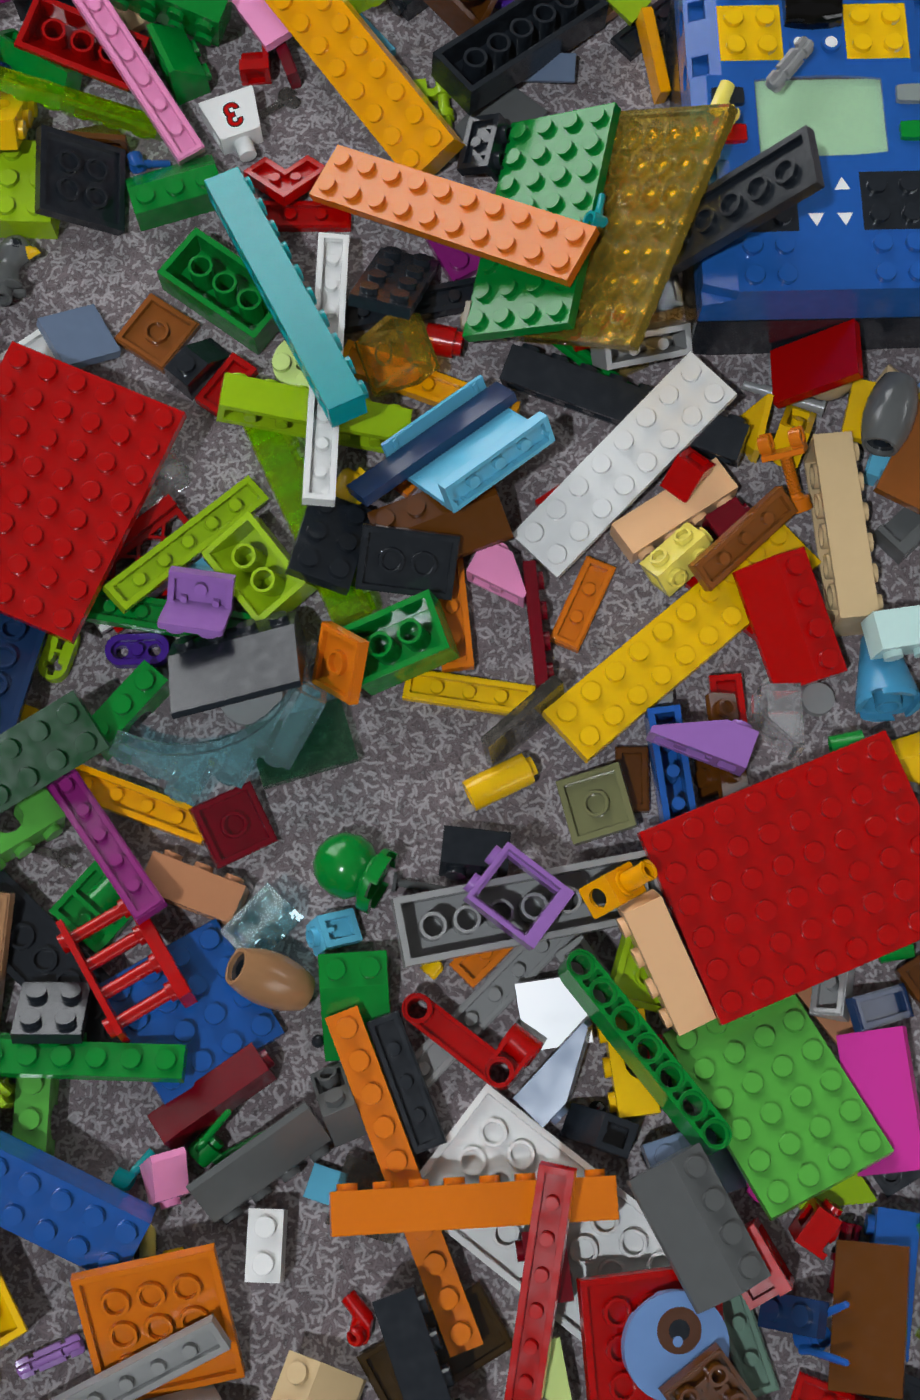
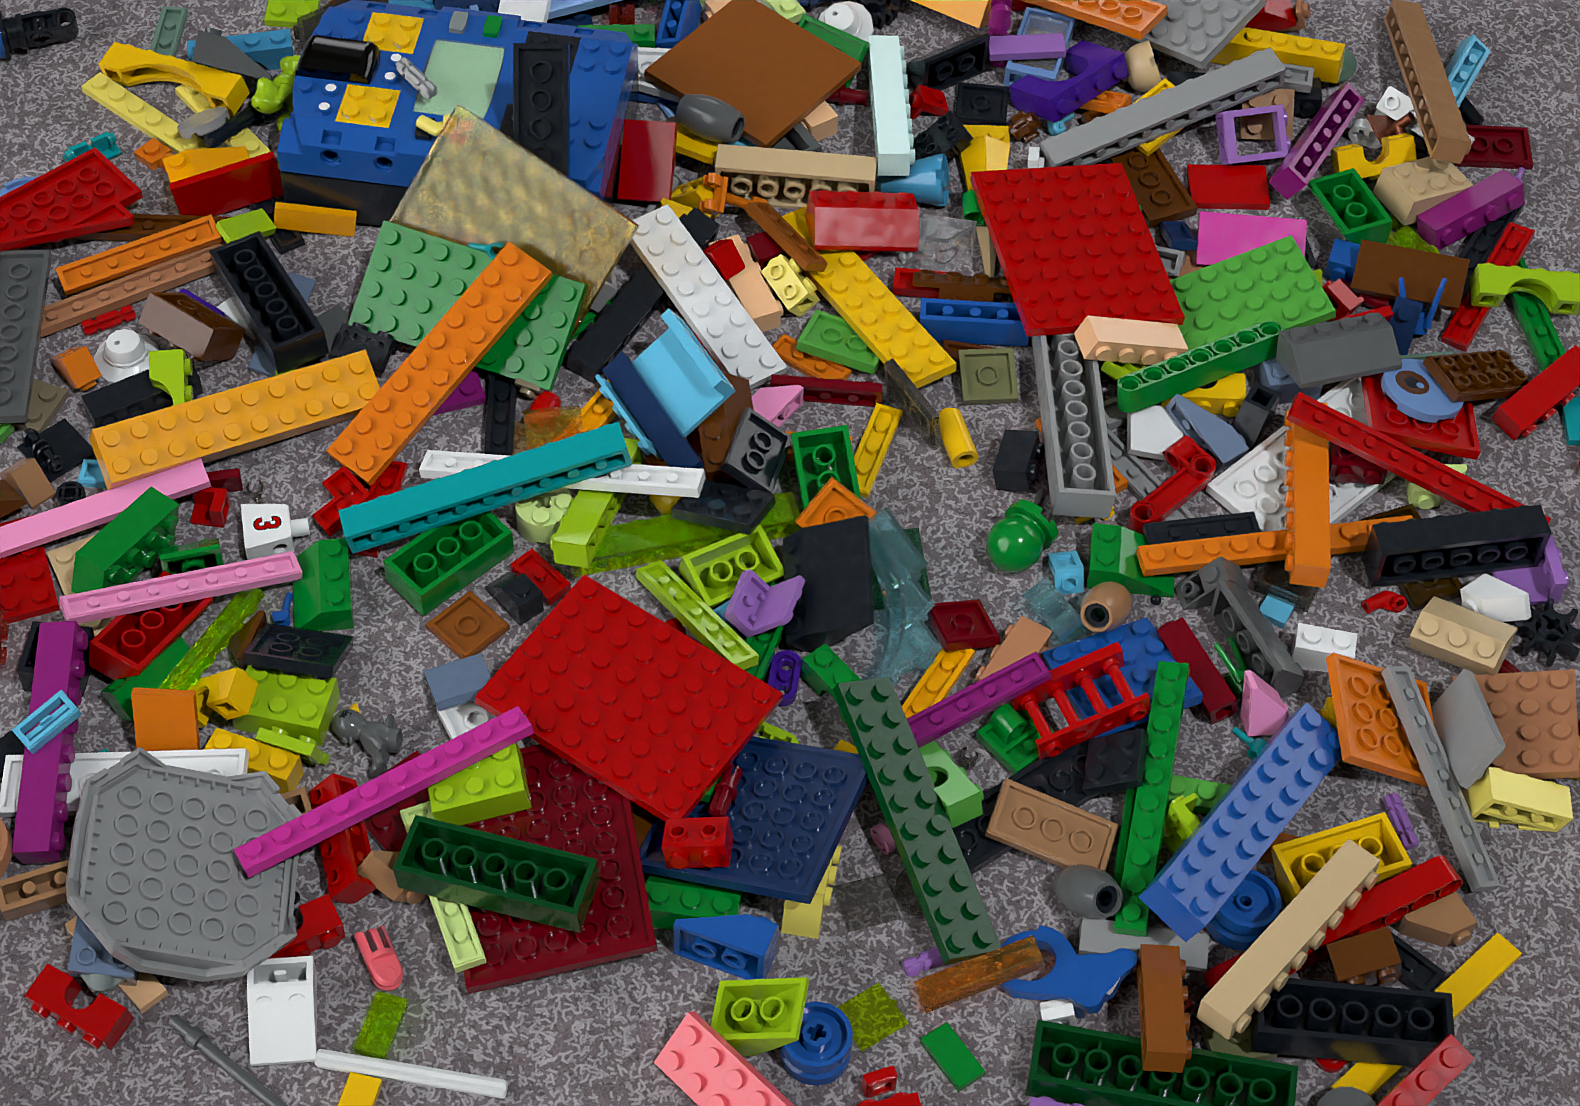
camera: 85 degrees left, 20 degrees down
black plate [348,246,440,320] -> none
medium lavender window [463,842,575,951] -> none
light orange bracket [579,859,657,919] -> none
medium lavender slope [646,719,759,776] -> none
none -> bright green plate [796,310,881,375]

